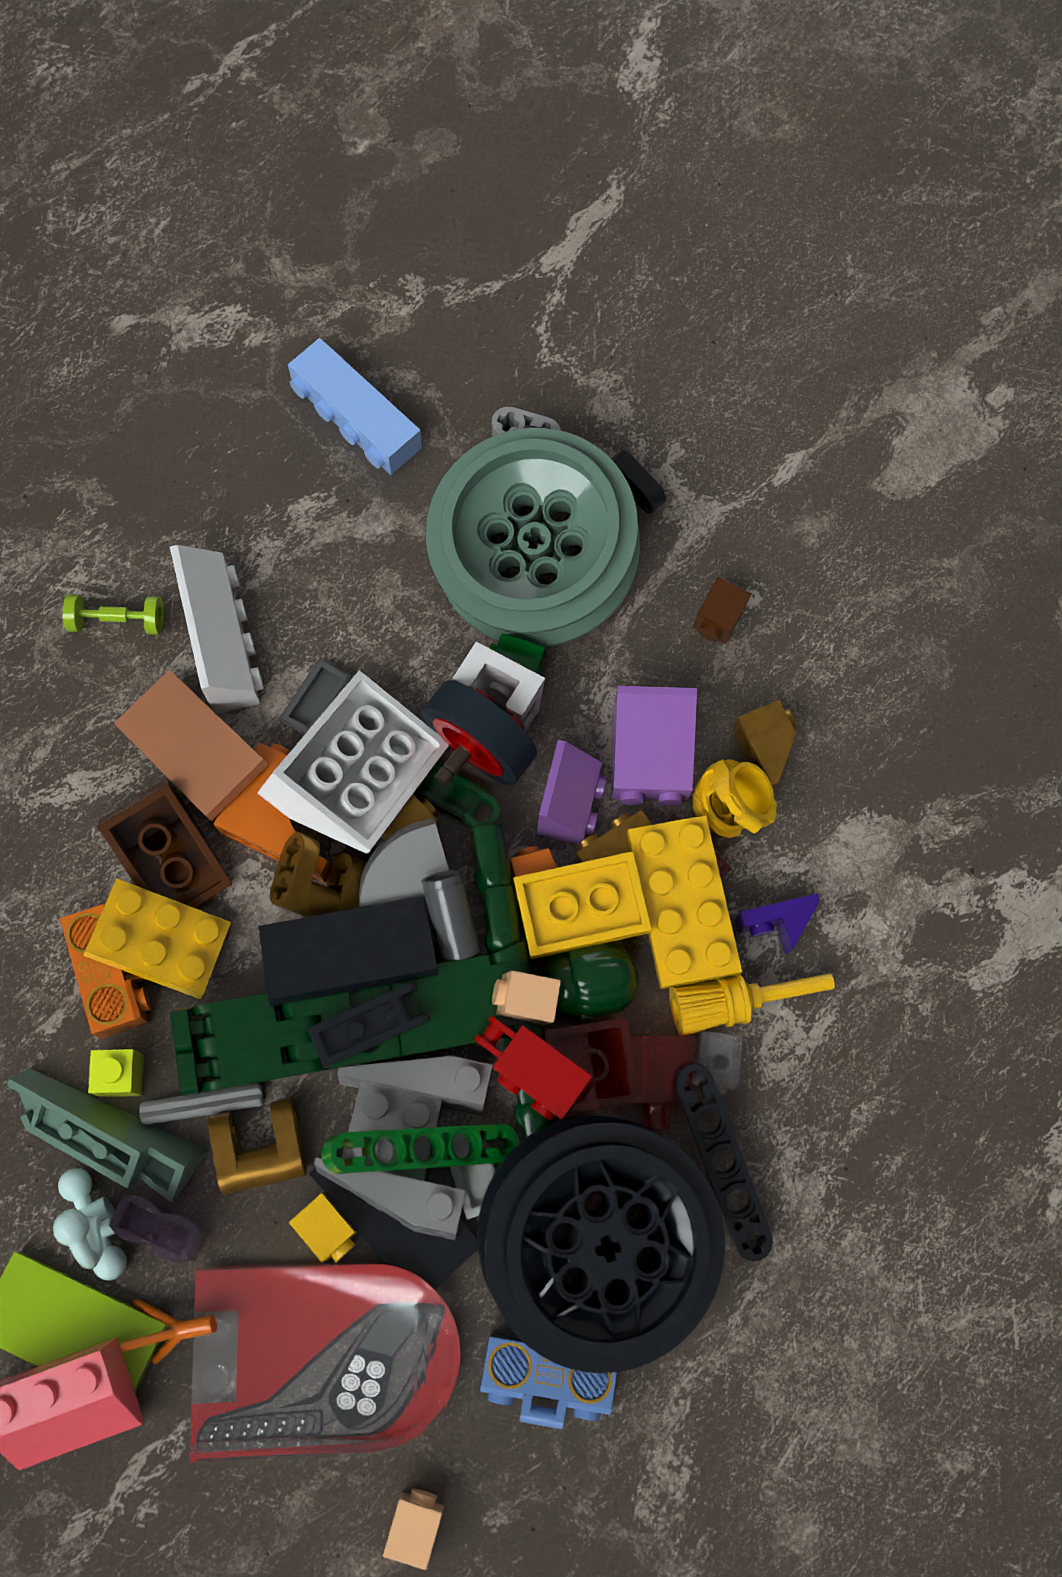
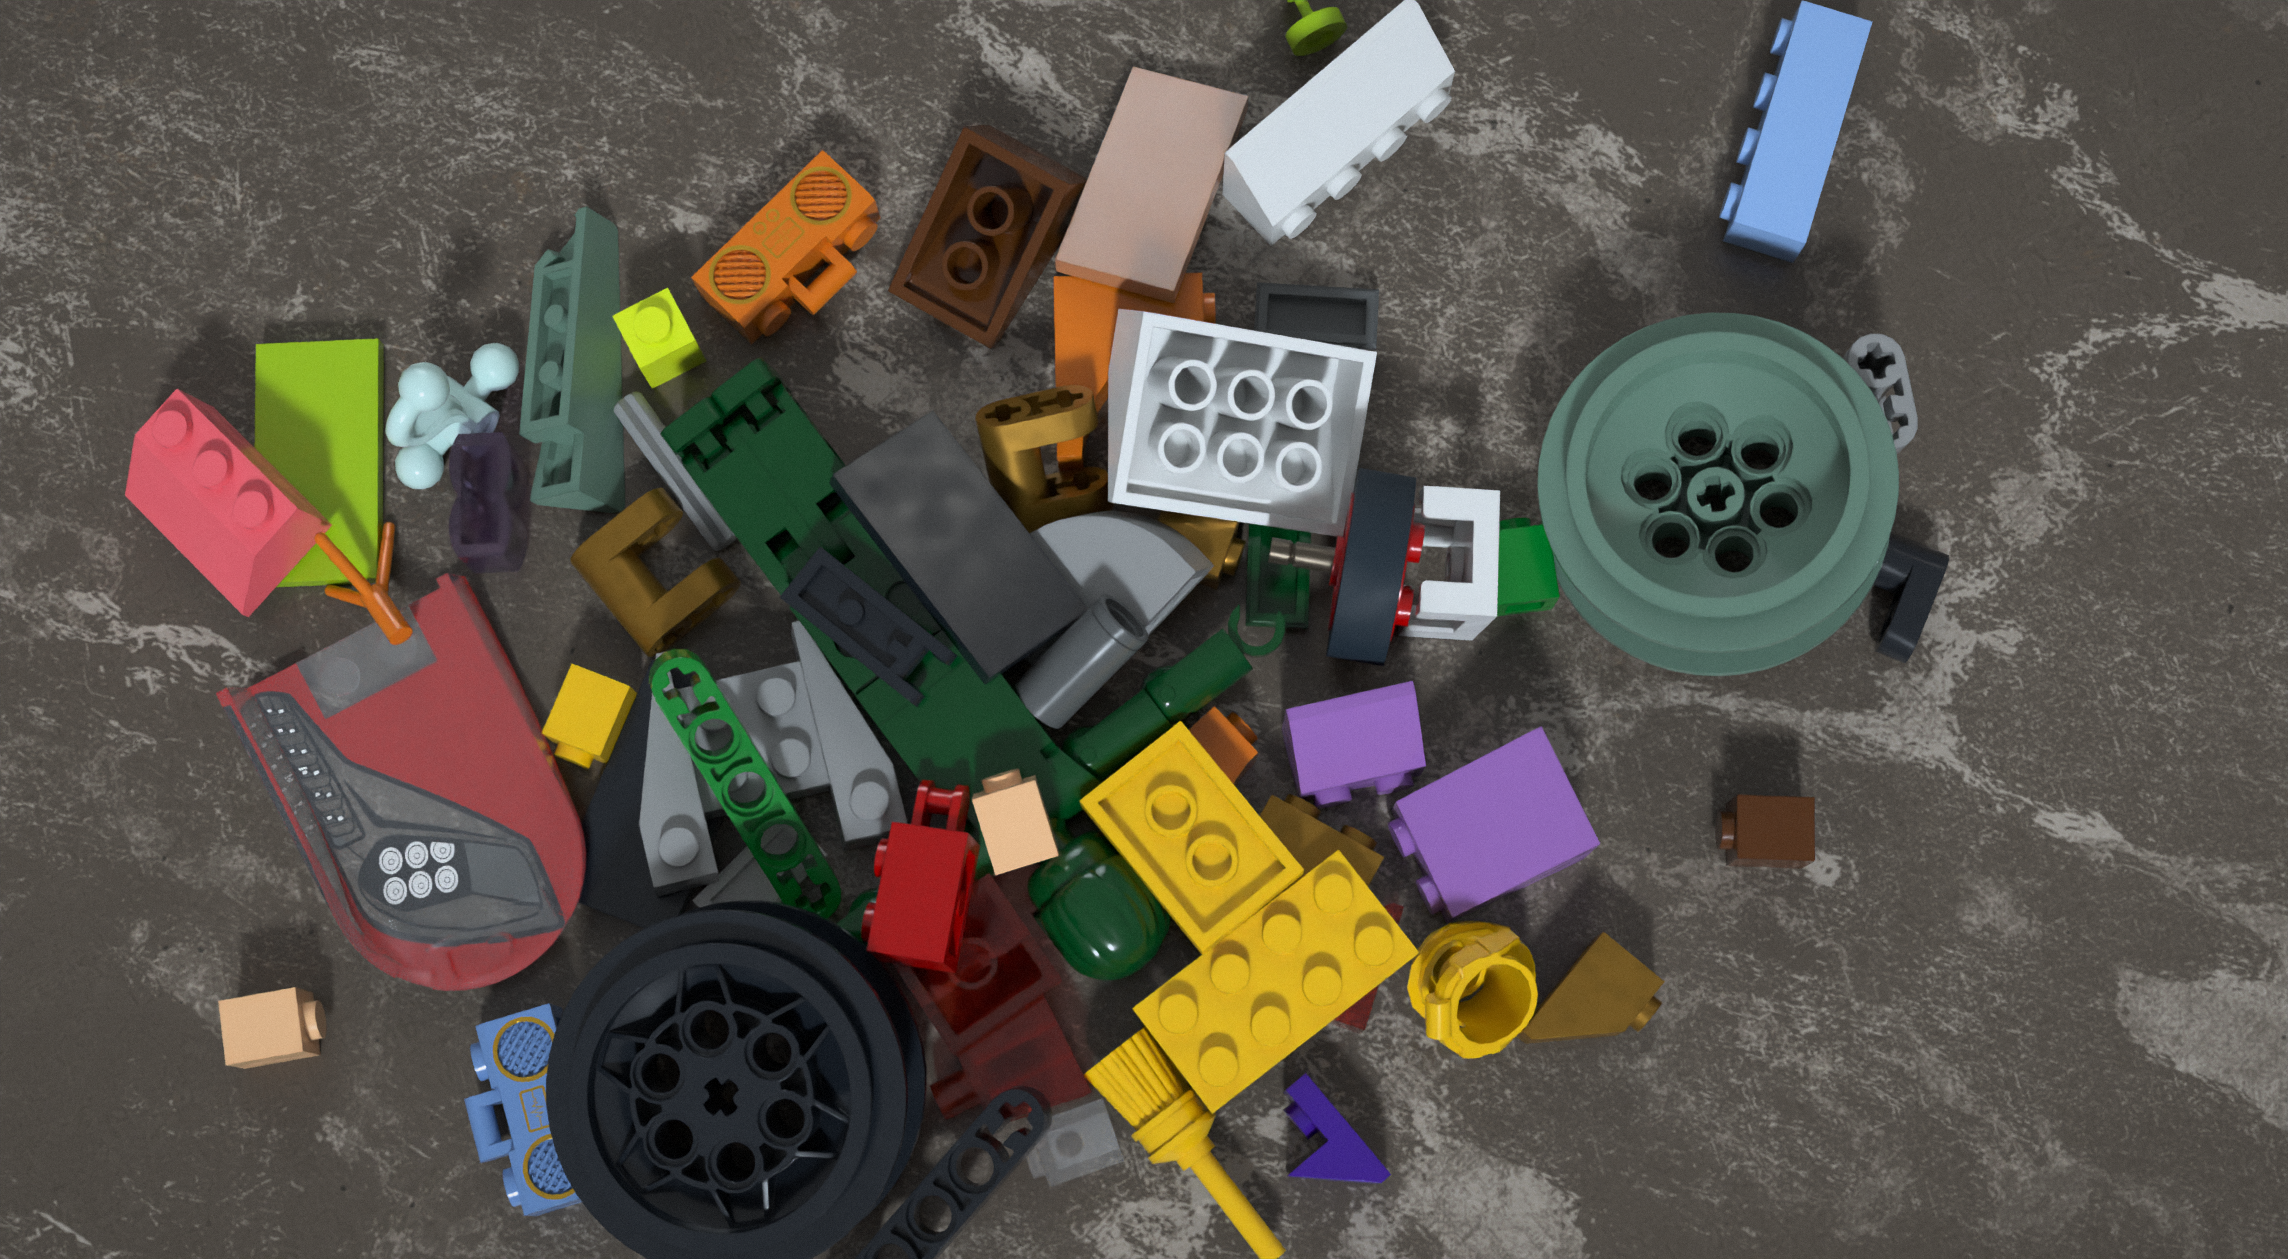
camera: 70 degrees right, 5 degrees up
yellow plate [83,878,231,999] -> none

